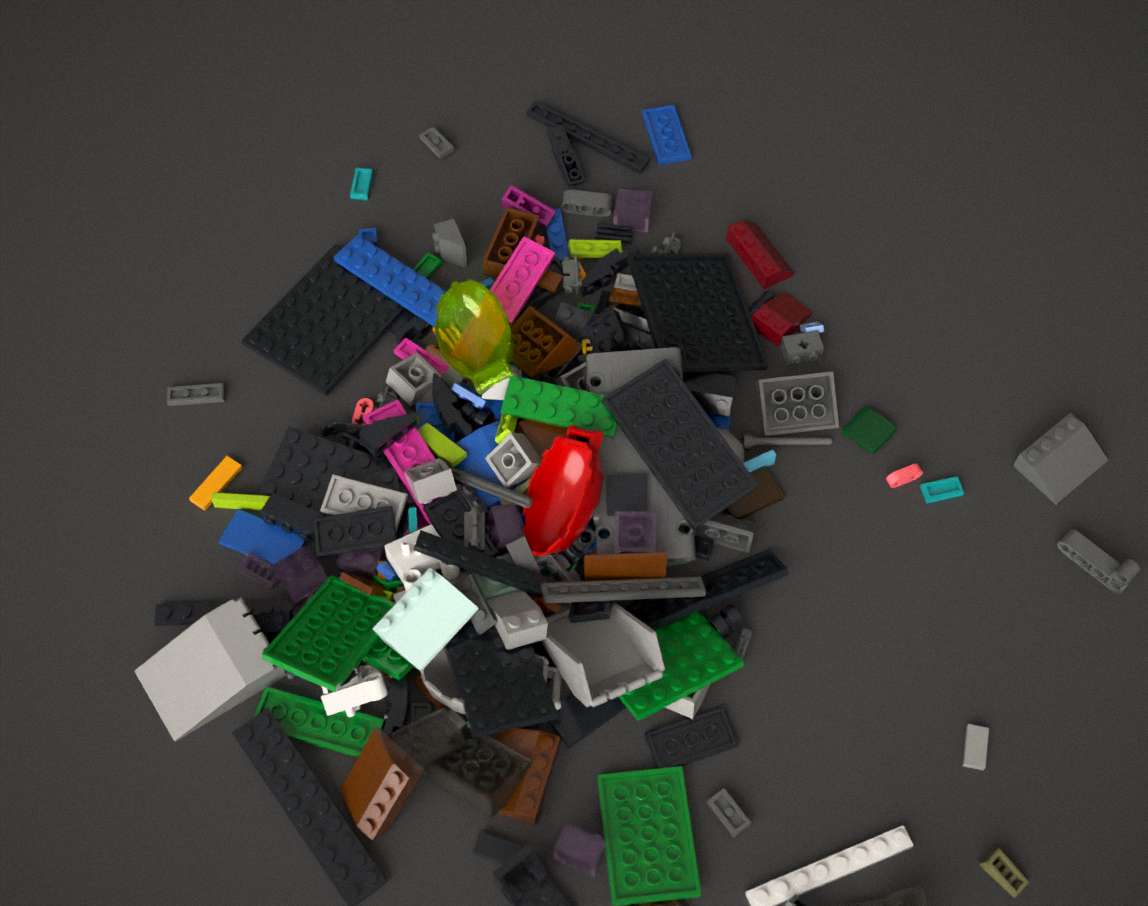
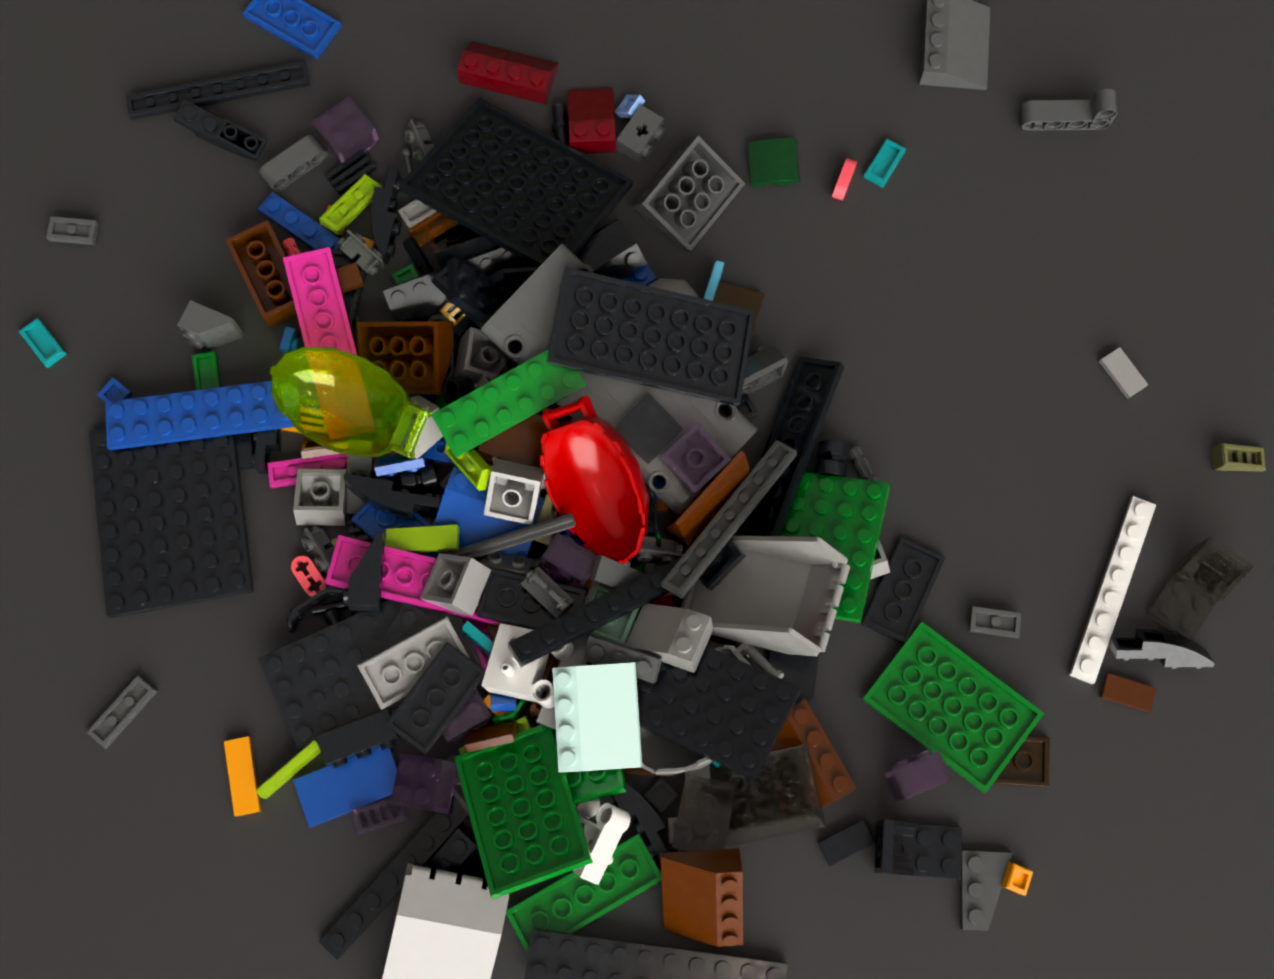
camera: 45 degrees left, 15 degrees up
magenta slope [501,185,556,227] -> none
dark grey piece [742,434,833,449] -> none

